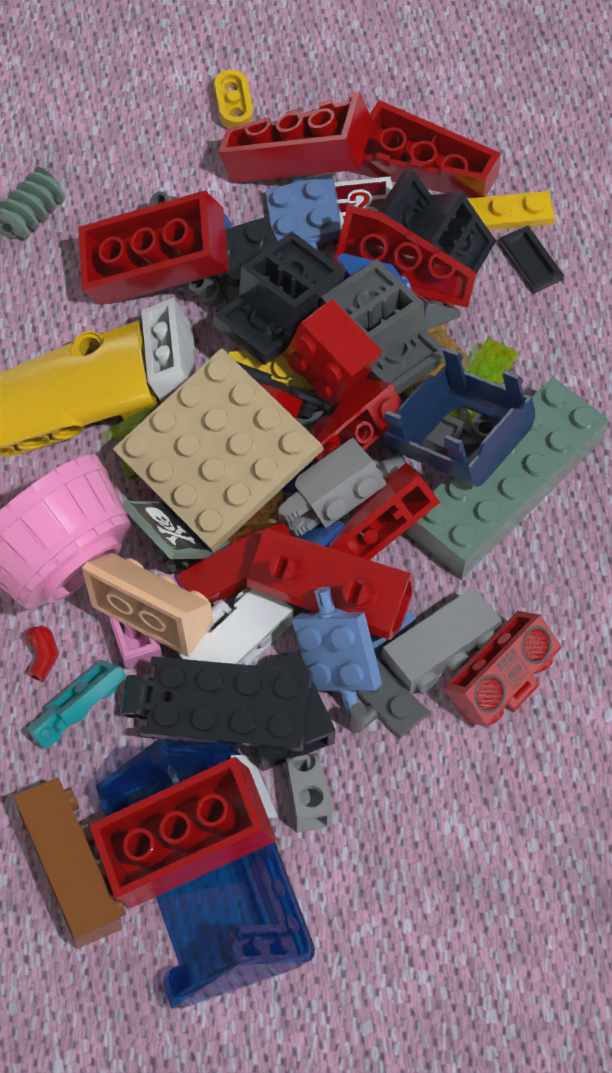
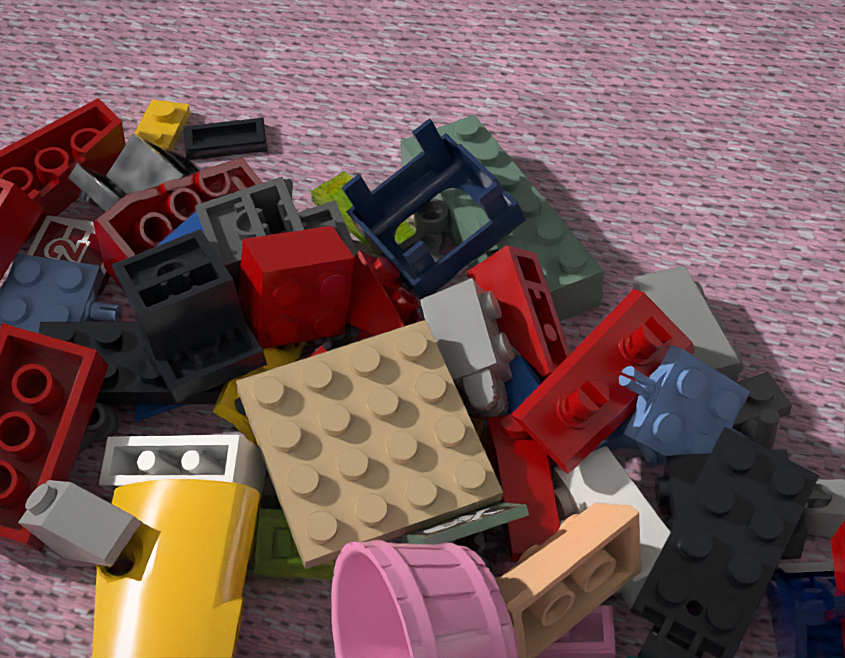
camera: 65 degrees left, 15 degrees down
red piece [443,610,561,727] -> none
none -> light grey slope [18,480,141,567]

